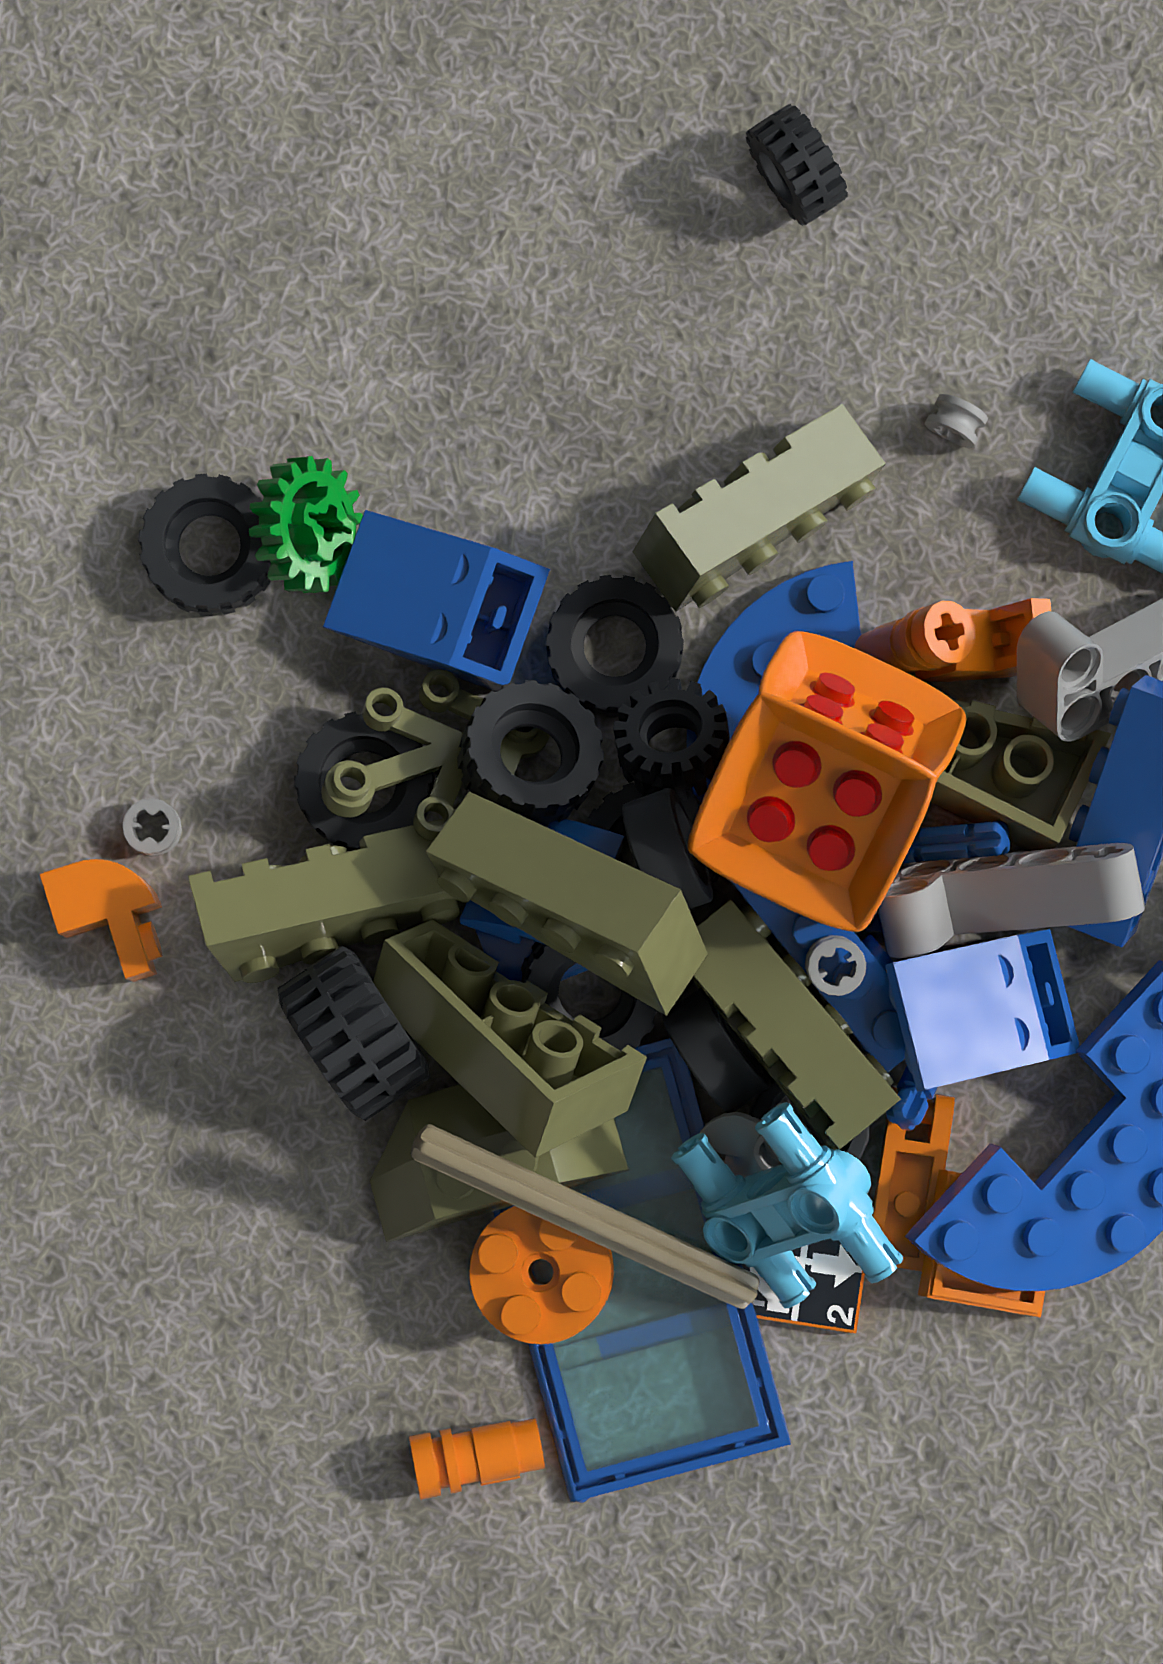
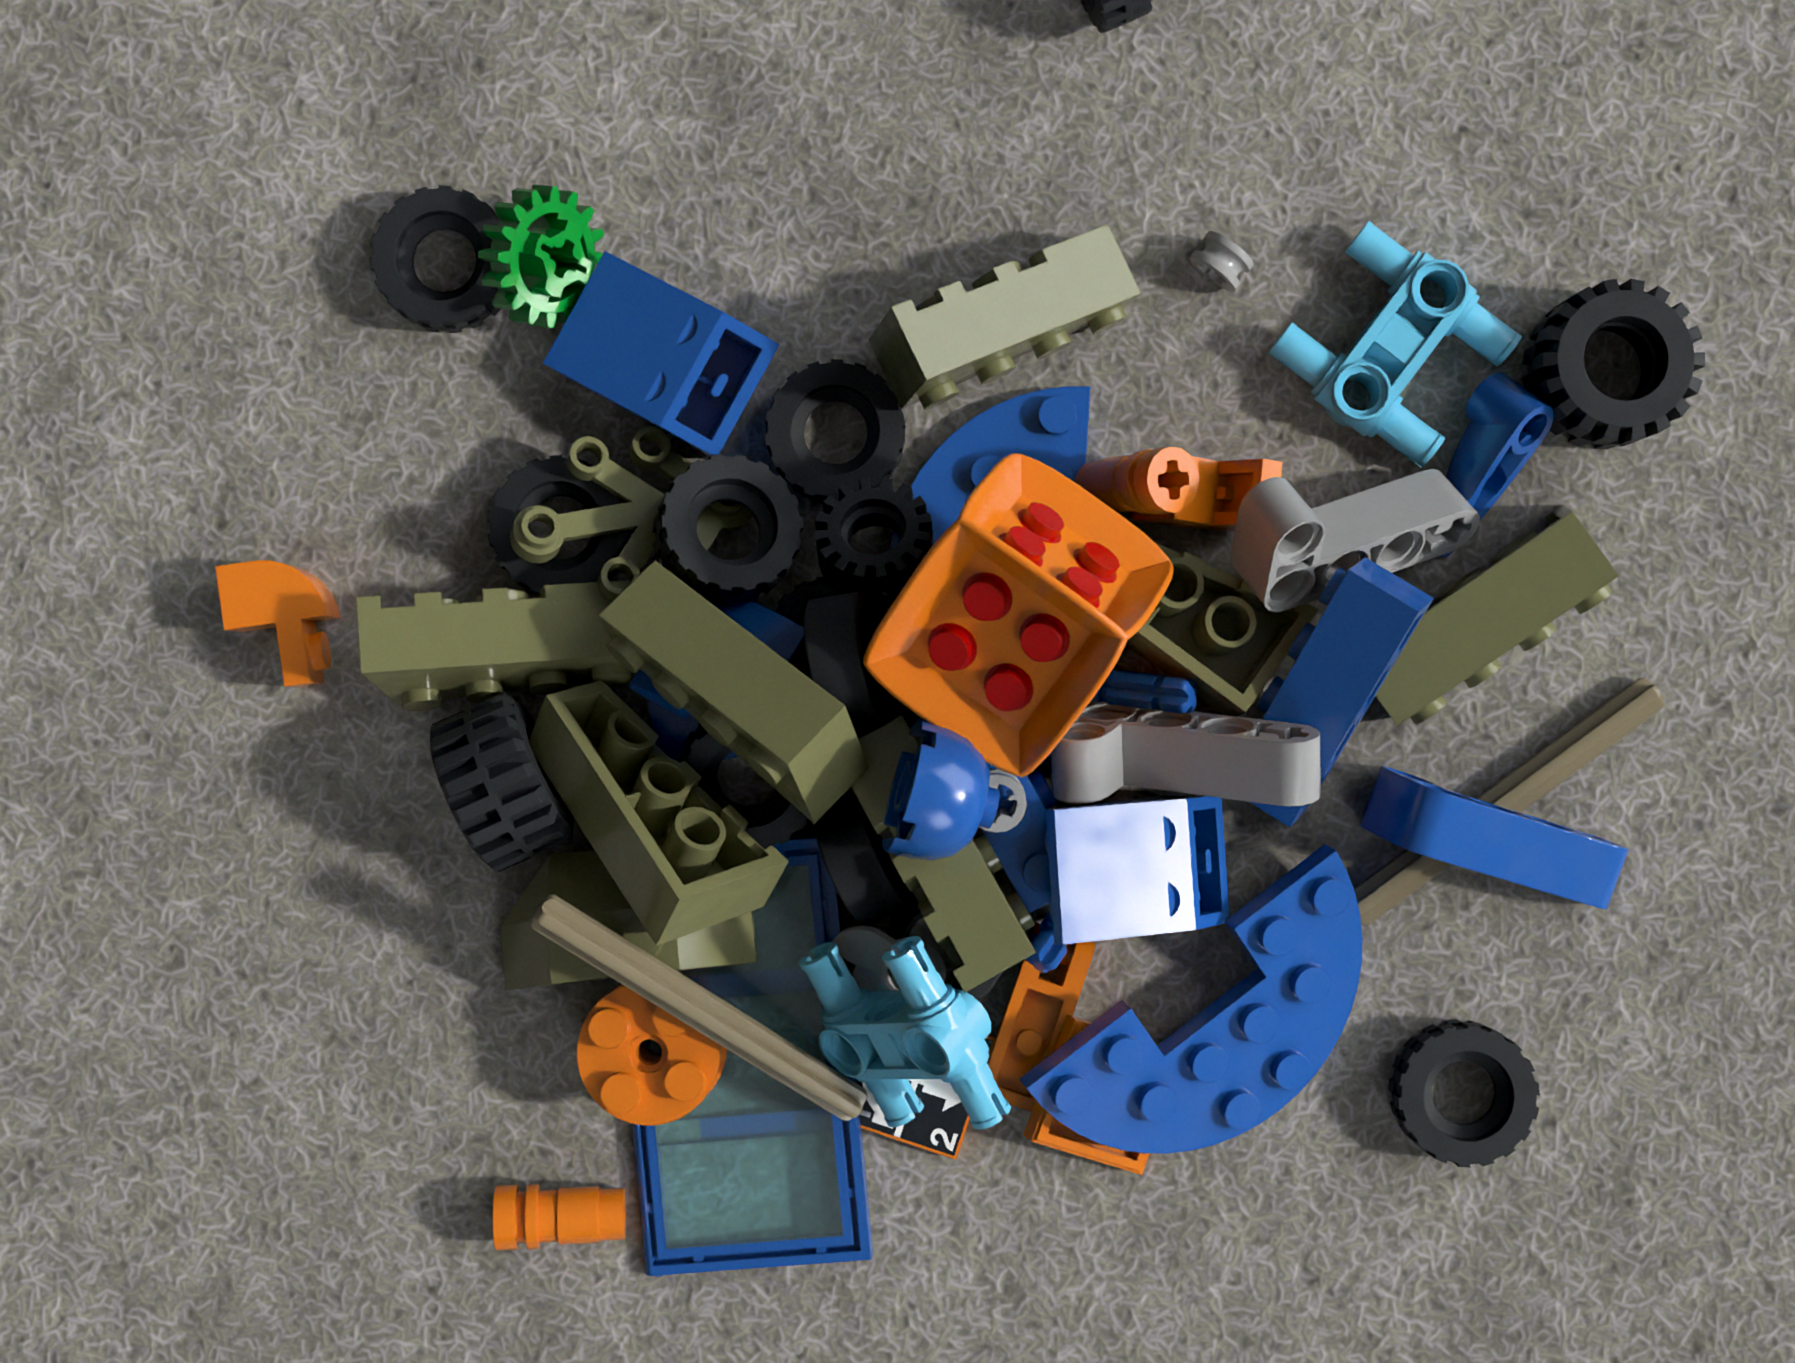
camera: 10 degrees right, 5 degrees up
light grey bush [123,798,182,856] -> none
none -> blue cylinder [882,719,1000,861]

